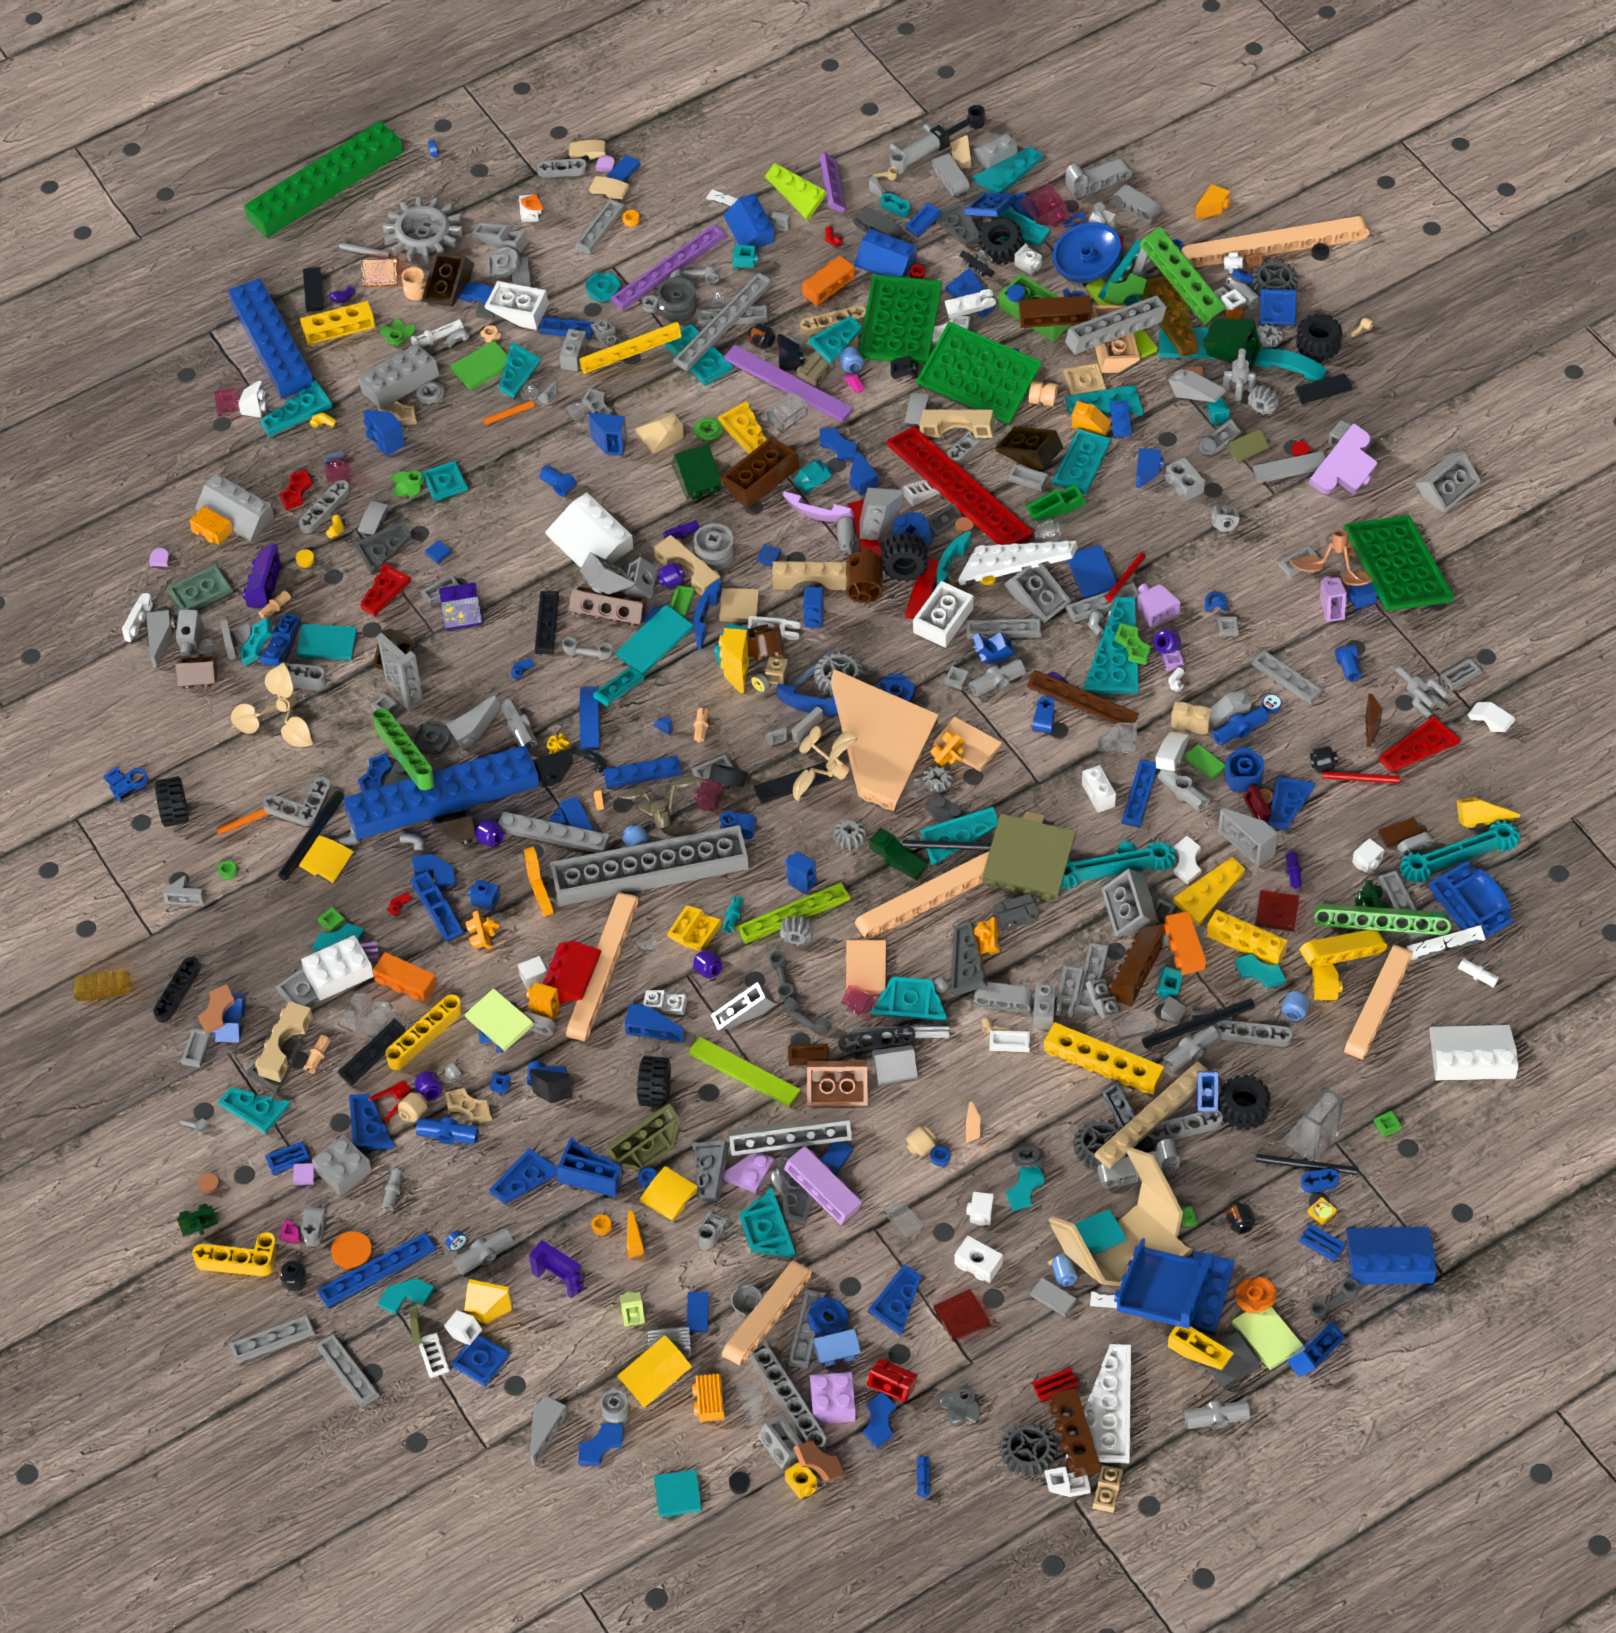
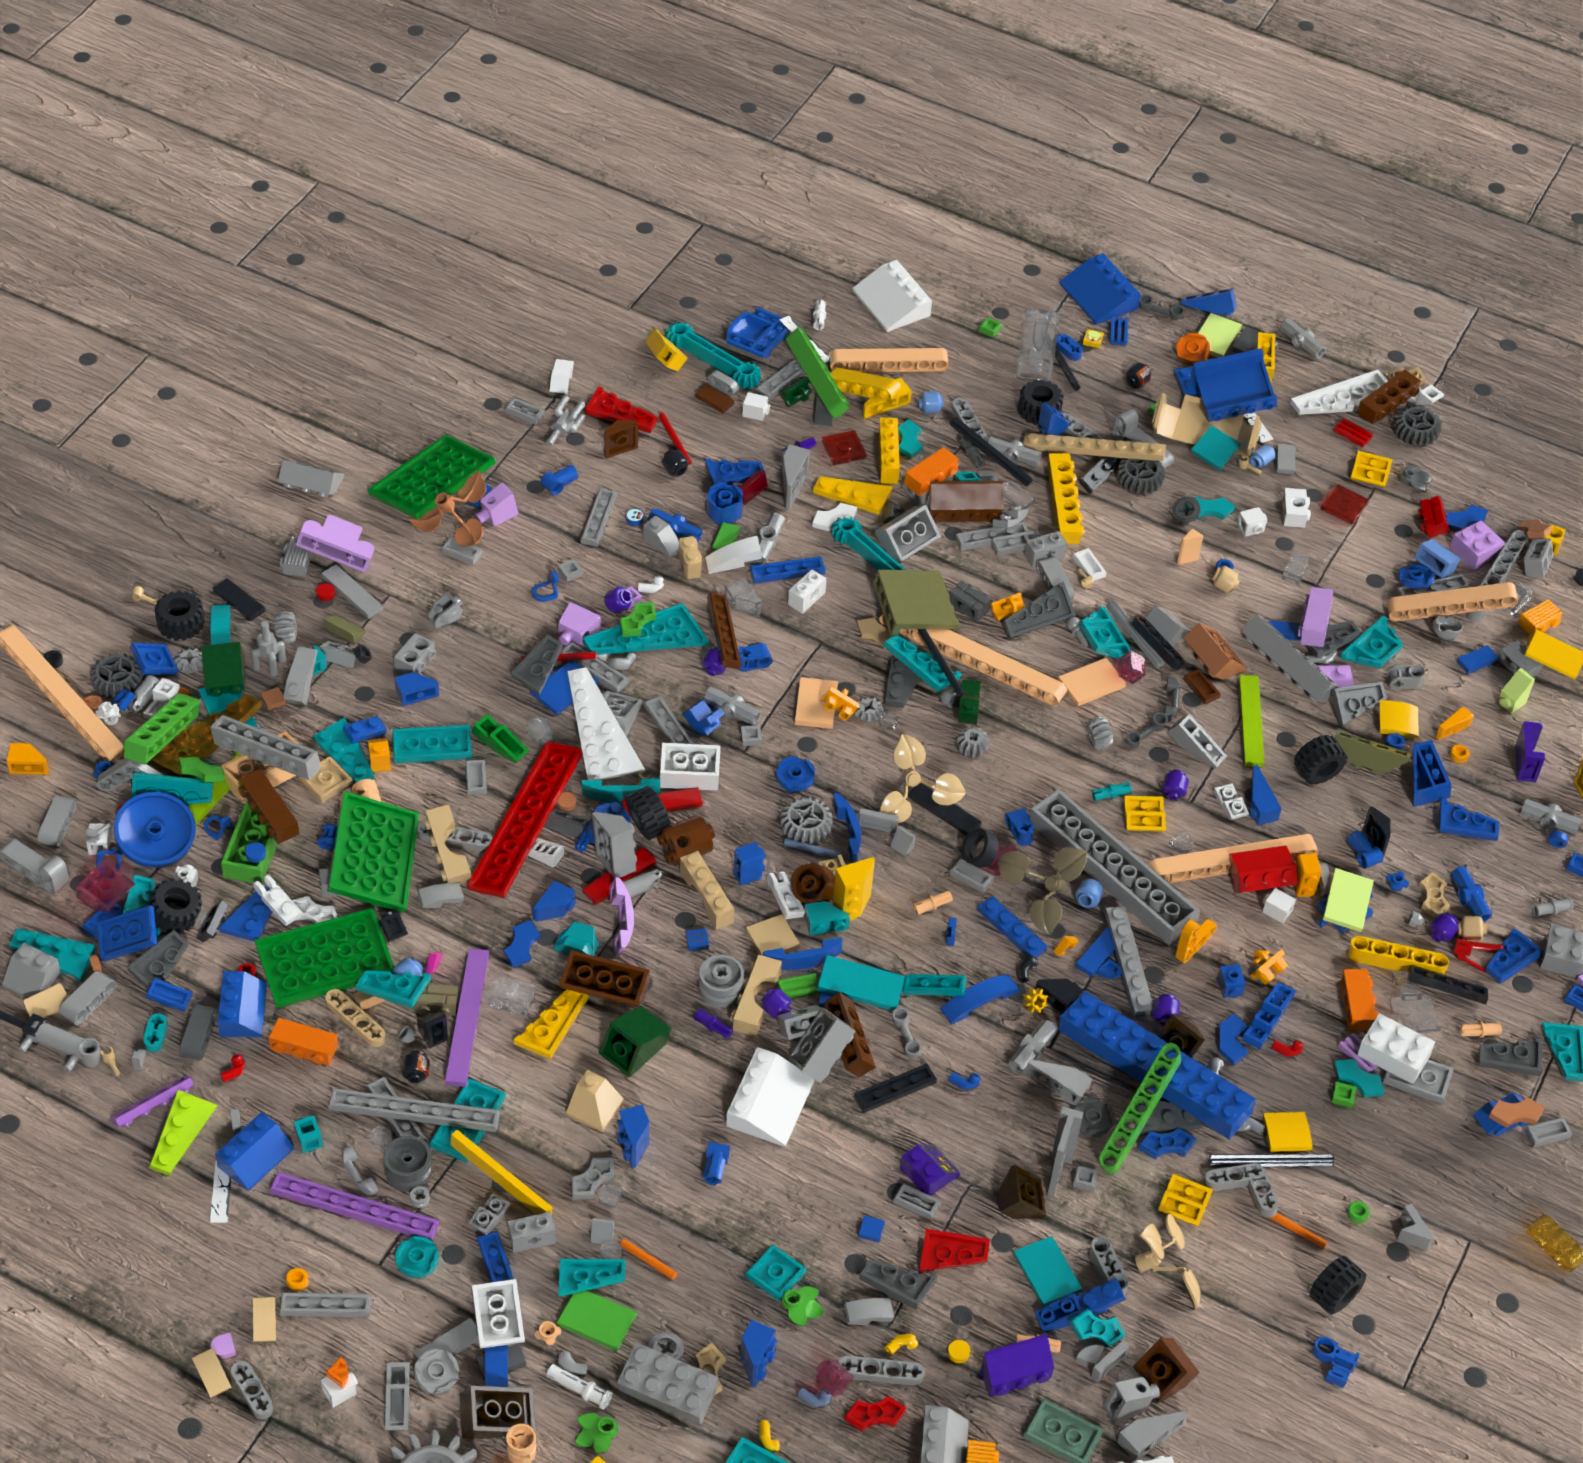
camera: 125 degrees left, 5 degrees down
black beam [153,957,201,1023] -> none
tan arch [255,1001,313,1083] -> none
blue tile [607,155,640,182] -> none
bright green gear [694,418,722,442] -> none
lime tile [736,882,850,944] -> none
blue brick [785,851,817,894] -> none
light nougat slope [830,670,938,812] -> none
blue wing [868,1264,921,1336] -> none
blue axle [917,1456,930,1497] -> none
dark brown slope [995,426,1063,470] -> none
teal tile [1117,841,1138,854] -> none
none -> nougat tile [89,955,102,973]
none -> dark grey wing [511,634,563,695]
none -> yellow slope [1158,1174,1213,1227]
none -> yellow slope [1351,451,1393,487]

